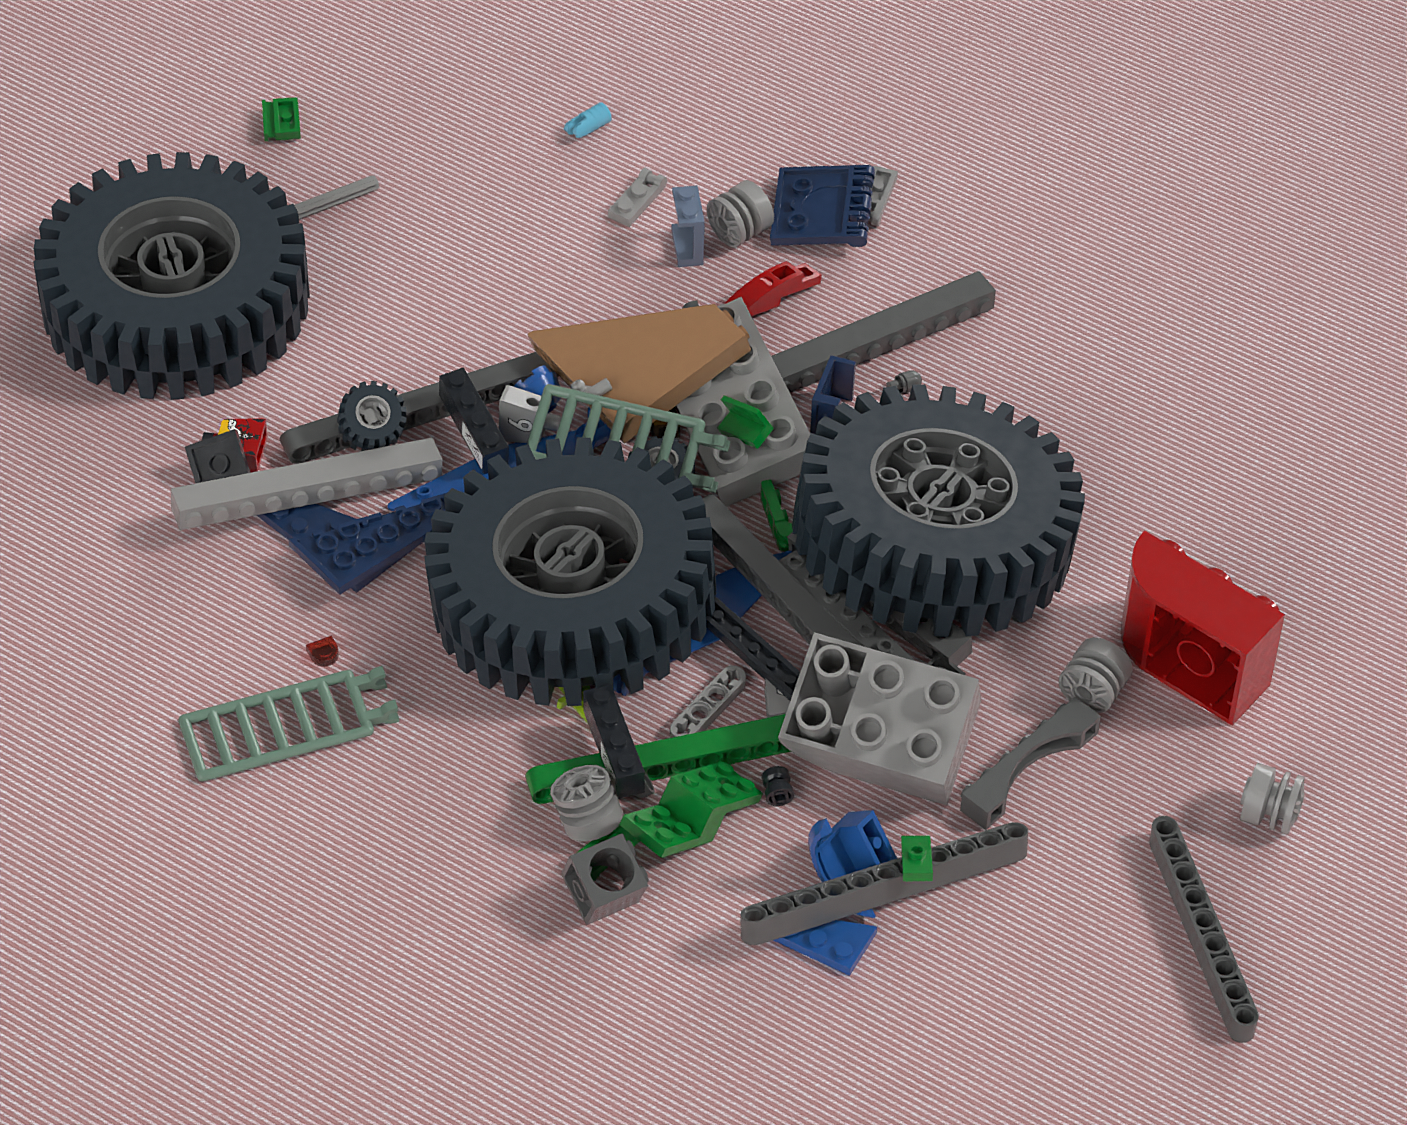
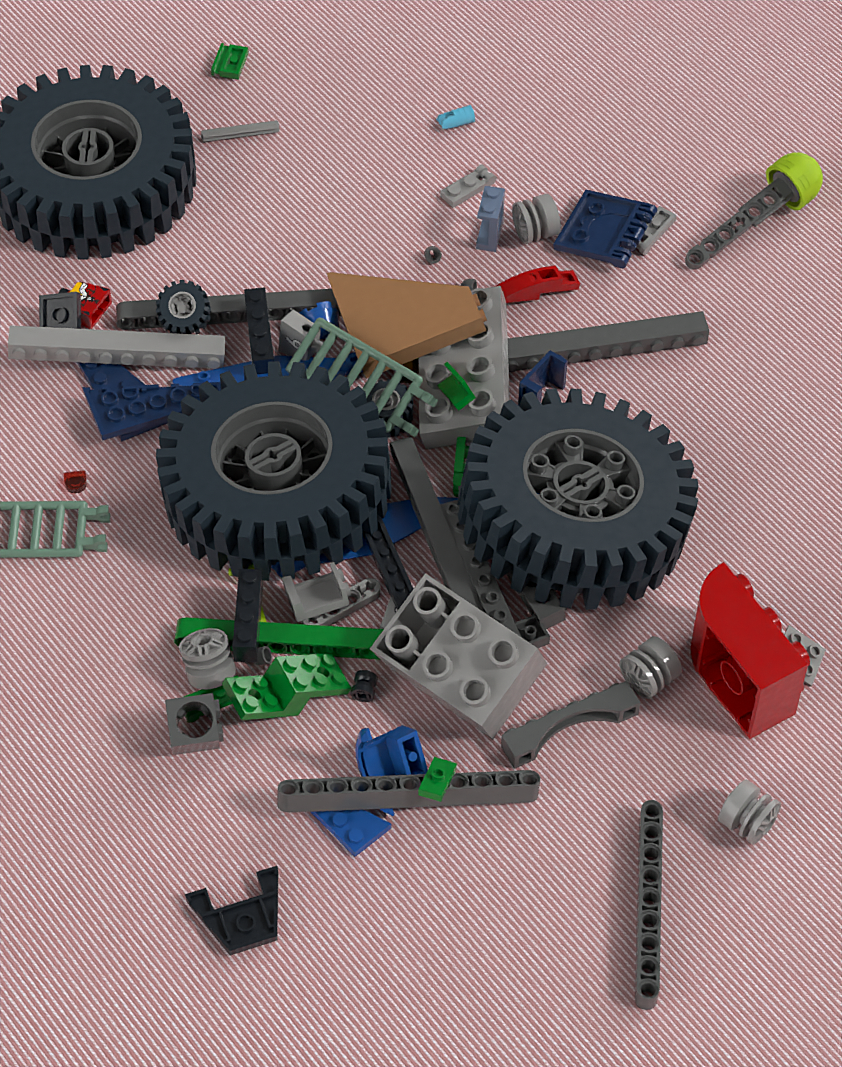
camera: 20 degrees right, 5 degrees up
light grey arm [571,378,613,396] -> none
dark grey cylinder [886,370,922,394] -> none
none -> black wing [185,866,279,956]
none -> light grey panel [282,562,351,622]
none -> dark grey hinge [424,246,442,264]
none -> dark grey piece [685,152,823,270]

